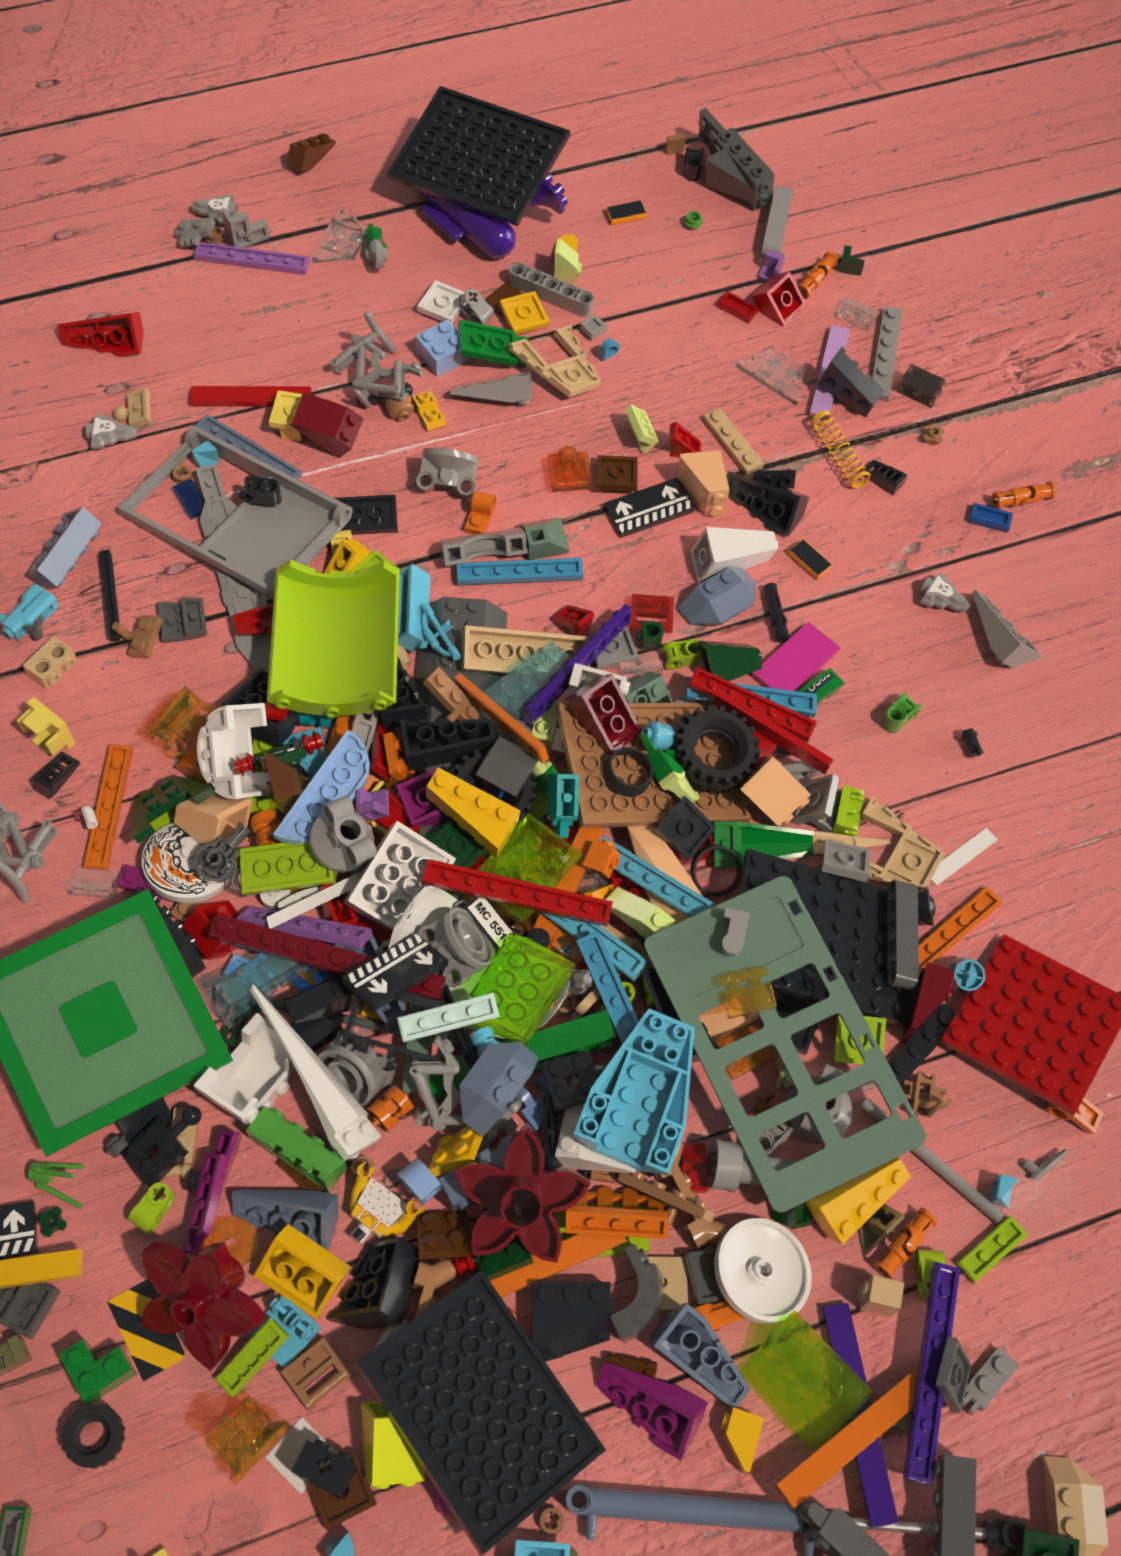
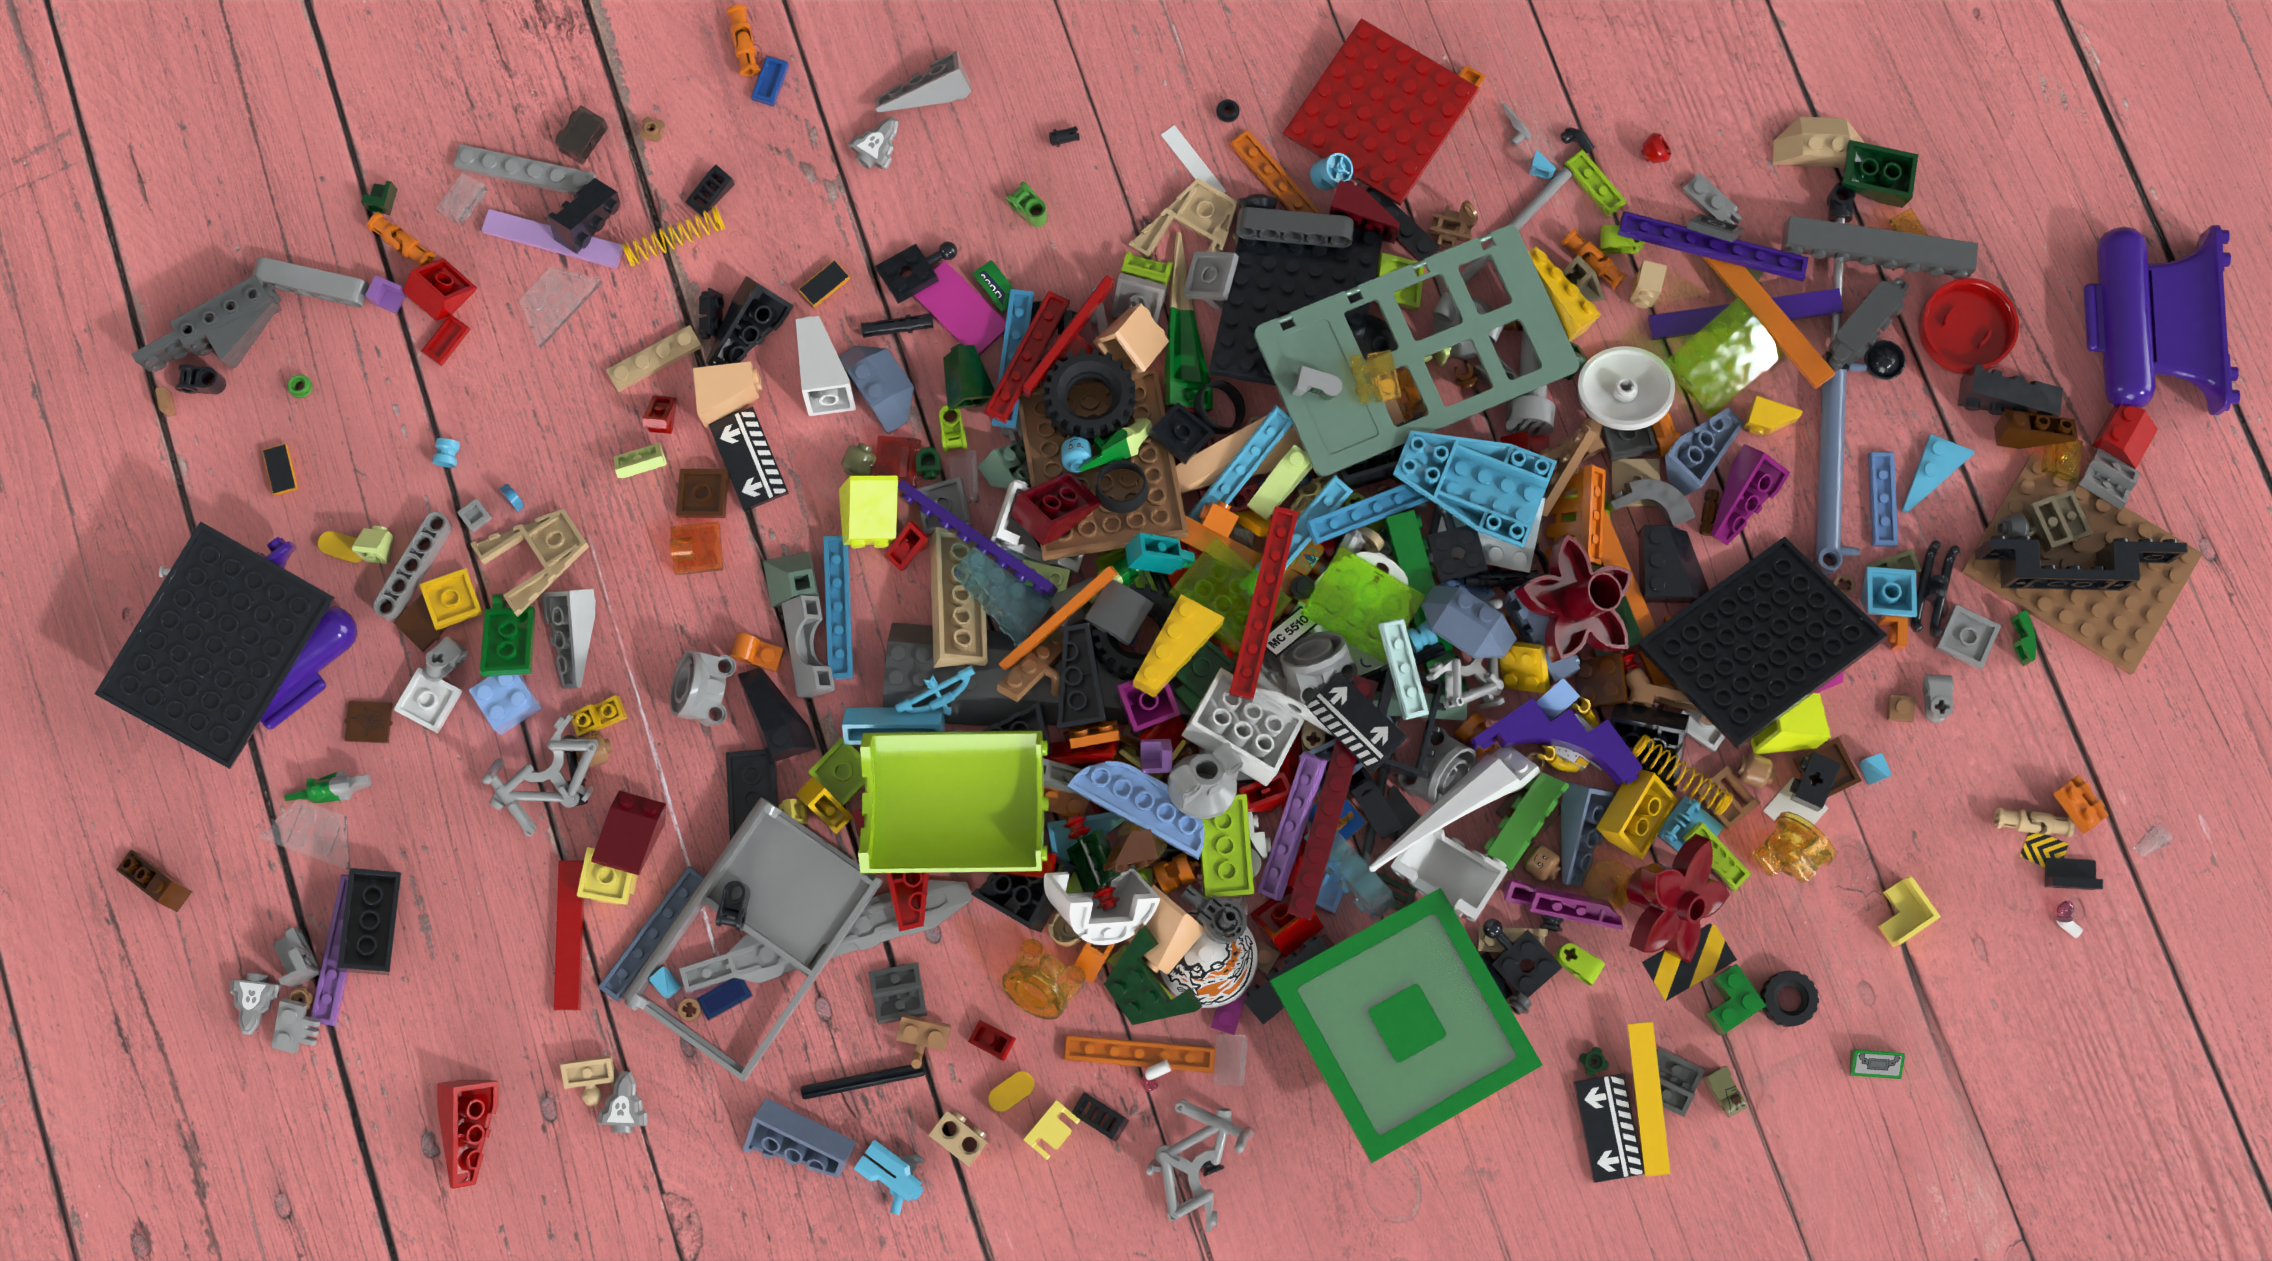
camera: 85 degrees left, 15 degrees up
bright green plant [28,1161,84,1209] -> none
white sticker [267,872,360,928] -> none
none -> black brick [337,868,401,975]
none -> reddish brown piece [344,701,393,743]
none -> medium azure wheel [432,438,460,468]
none -> black wedge [738,667,817,764]
none -> neon yellow slope [839,476,898,548]
none -> olive head [841,442,876,476]
none -> black plate [875,241,957,304]
none -> red slope [968,1020,1016,1061]
none -> yellow tile [989,1071,1035,1112]
none -> black plate [1216,99,1240,123]
none -> dark purple arch [1469,698,1643,786]
none -> medium nougat head [1523,845,1561,882]
none -> black arm [1560,127,1595,153]
none -> yellow piece [1632,734,1733,816]
none -> red cone [1641,133,1671,164]
none -> medium nougat head [1737,753,1776,789]

